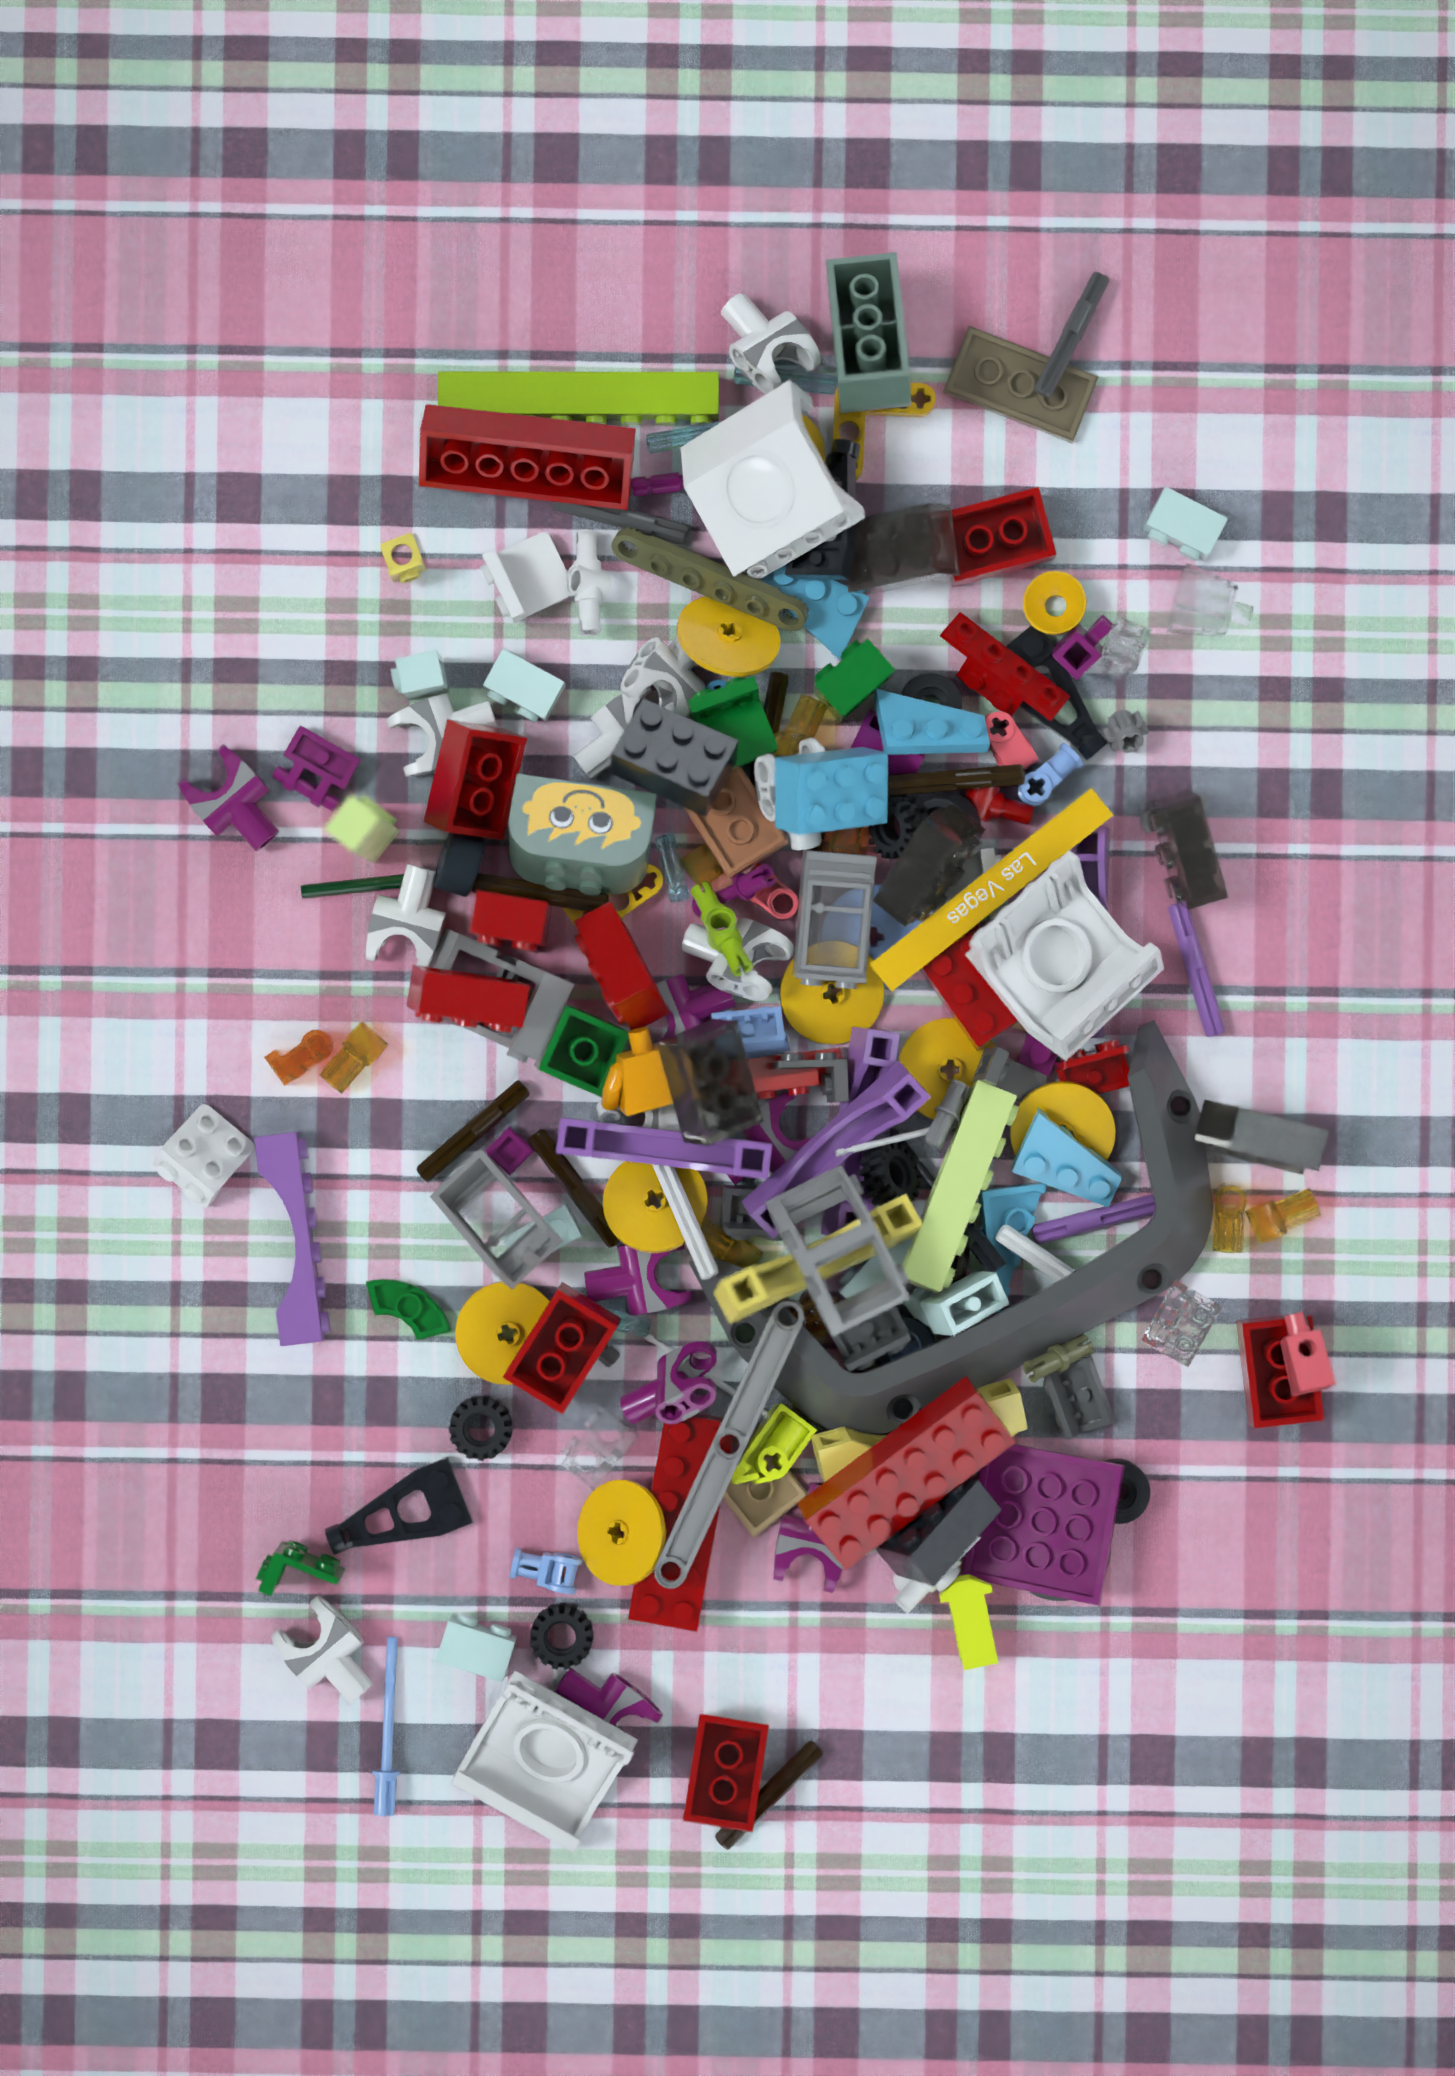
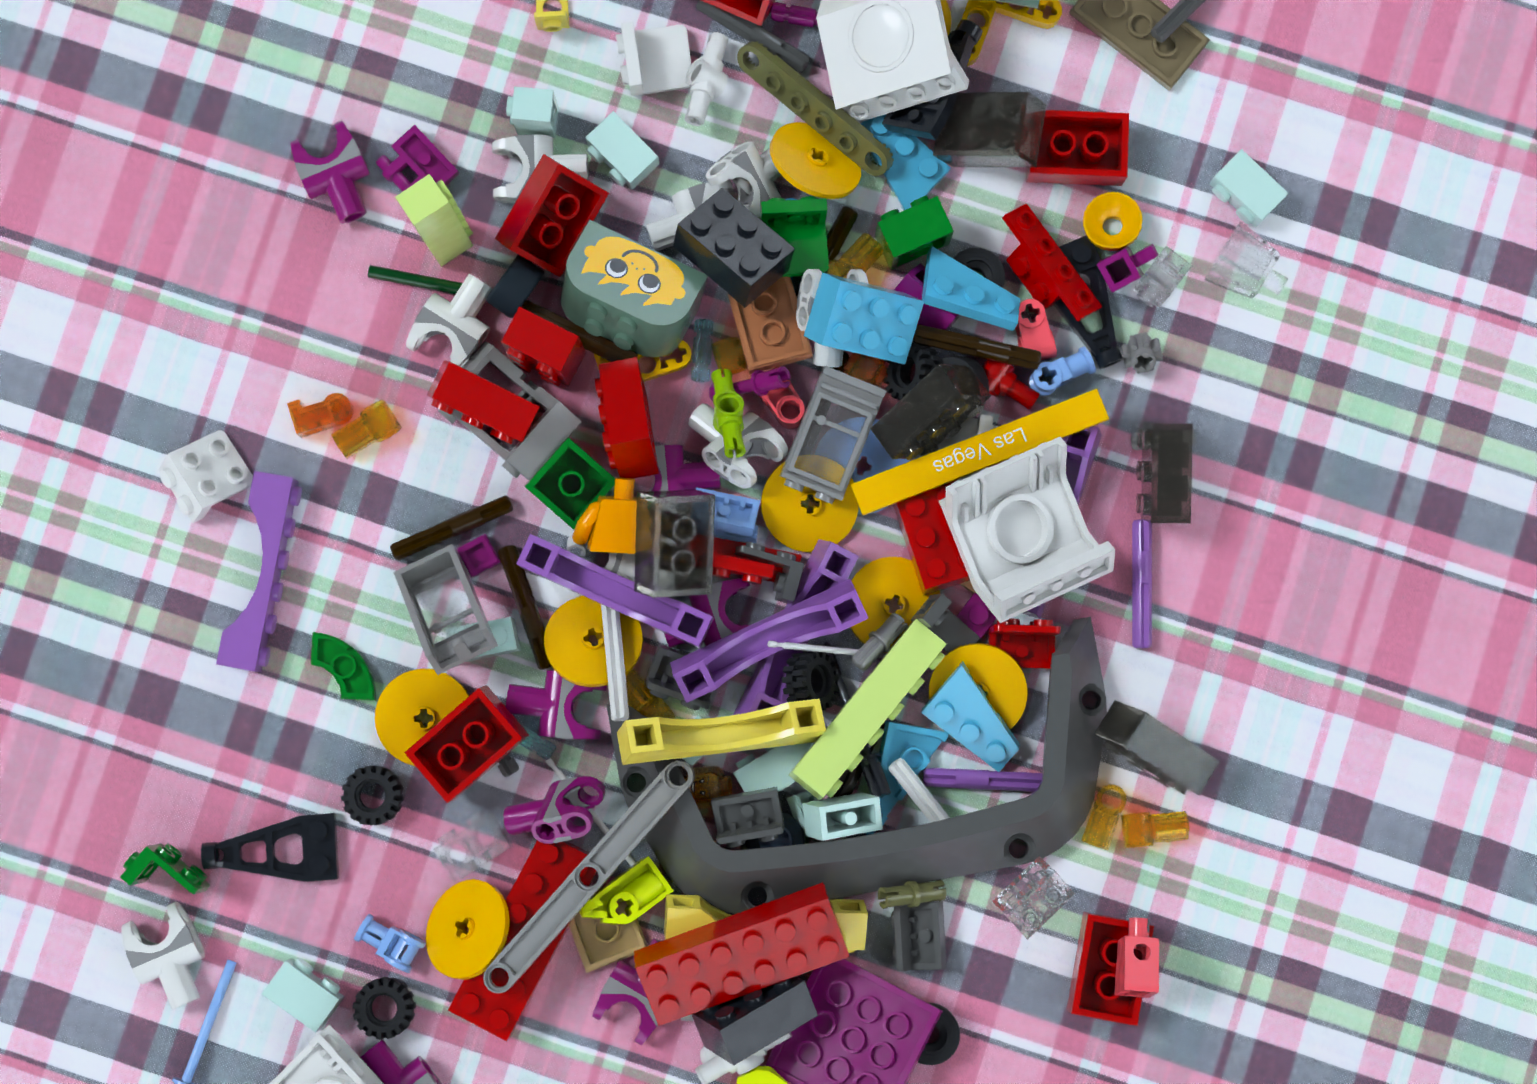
camera: 20 degrees right, 5 degrees down
light grey window [765,1165,910,1336] -> none

